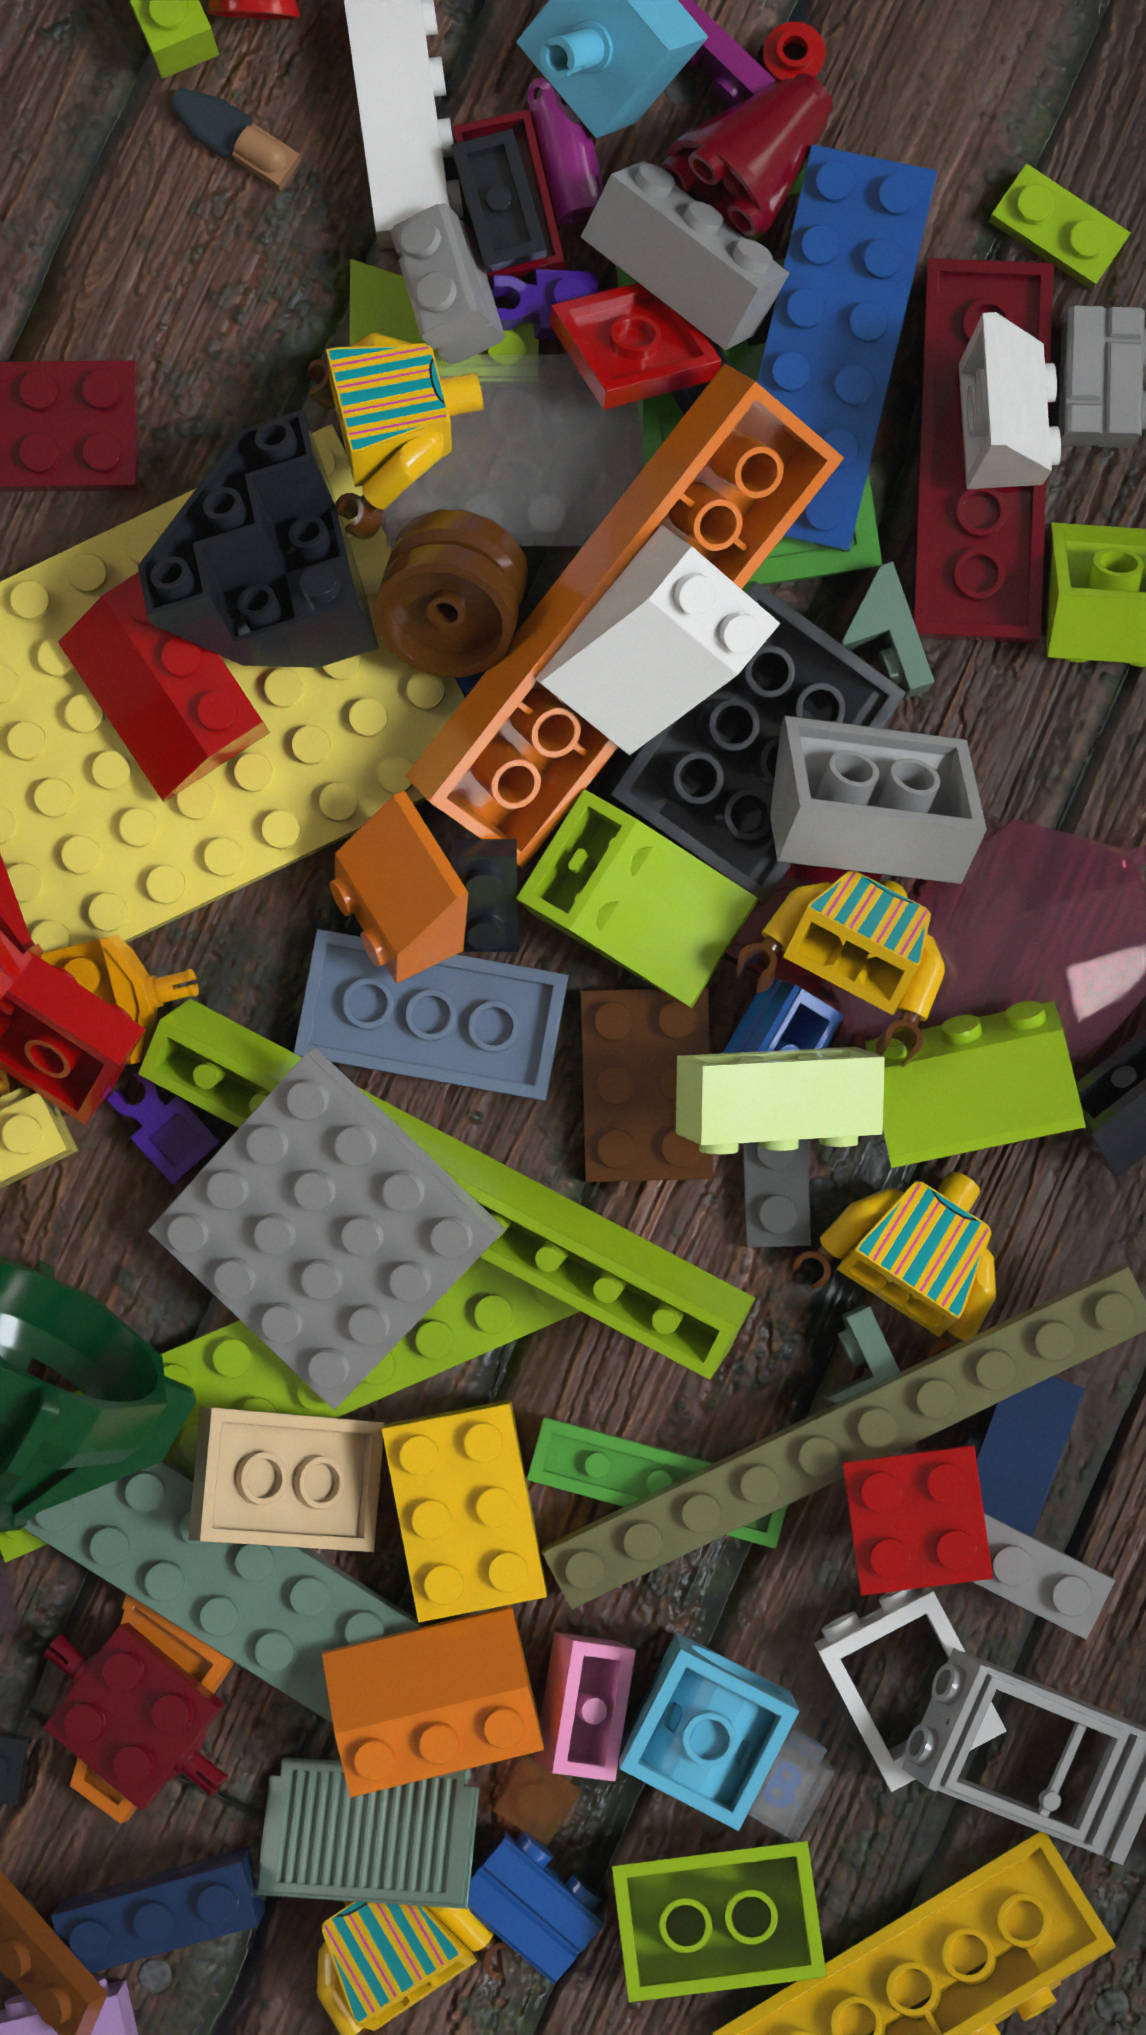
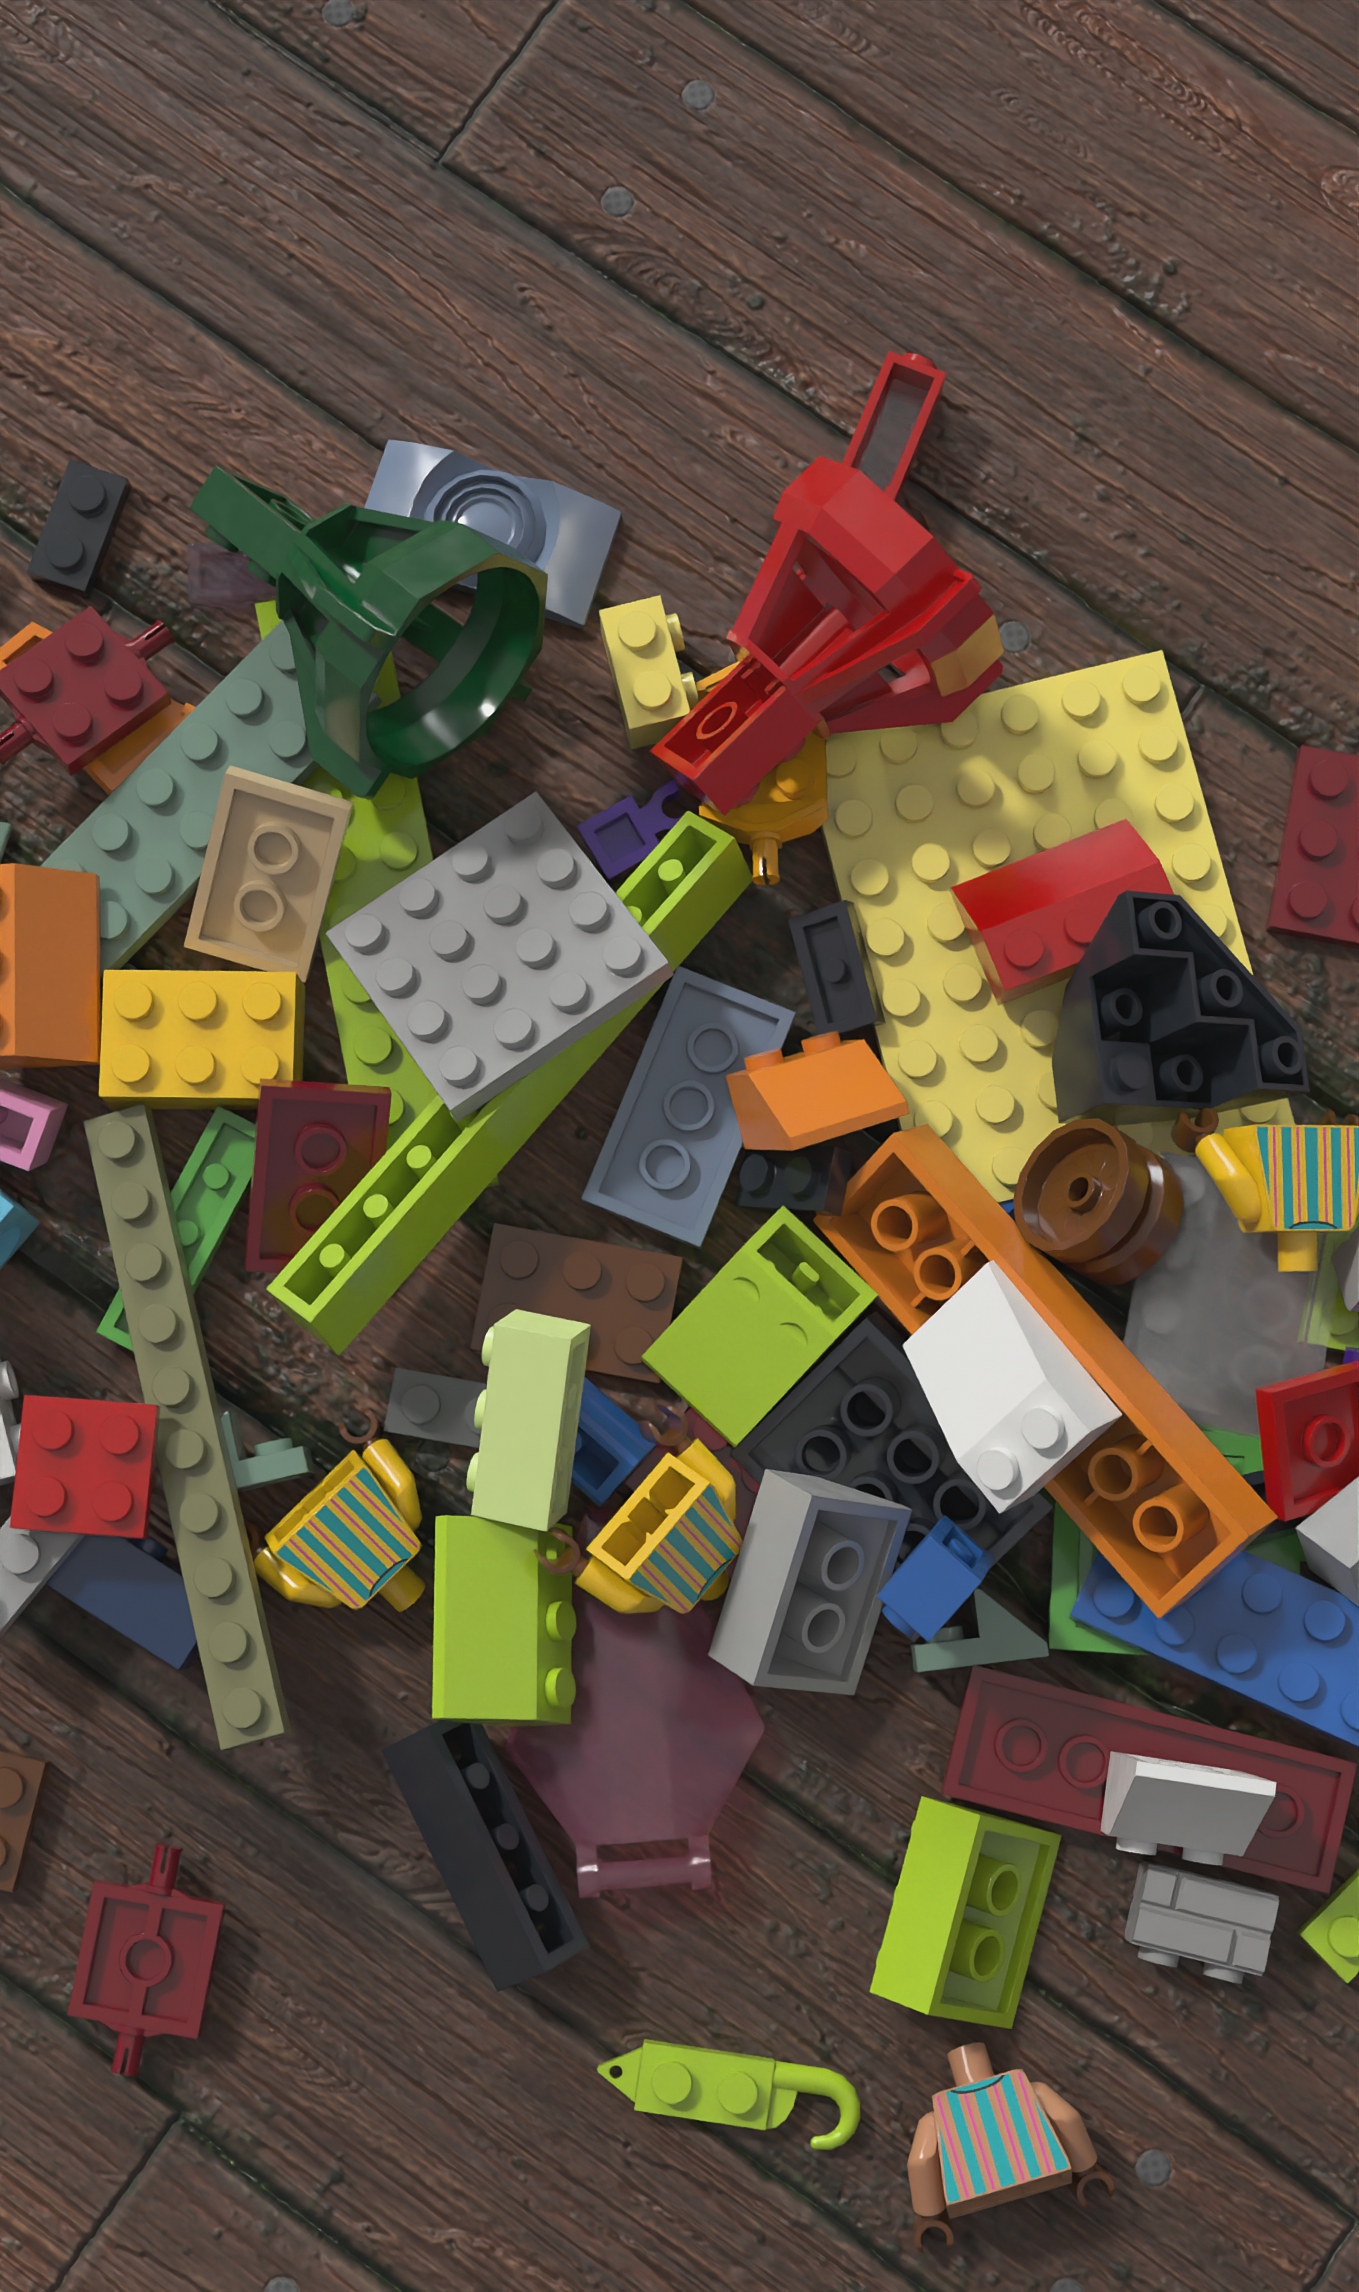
camera: 105 degrees right, 5 degrees down
none -> dark red plate [245,1078,392,1273]
none -> black plate [788,900,886,1038]
none -> blue brick [877,1515,994,1642]

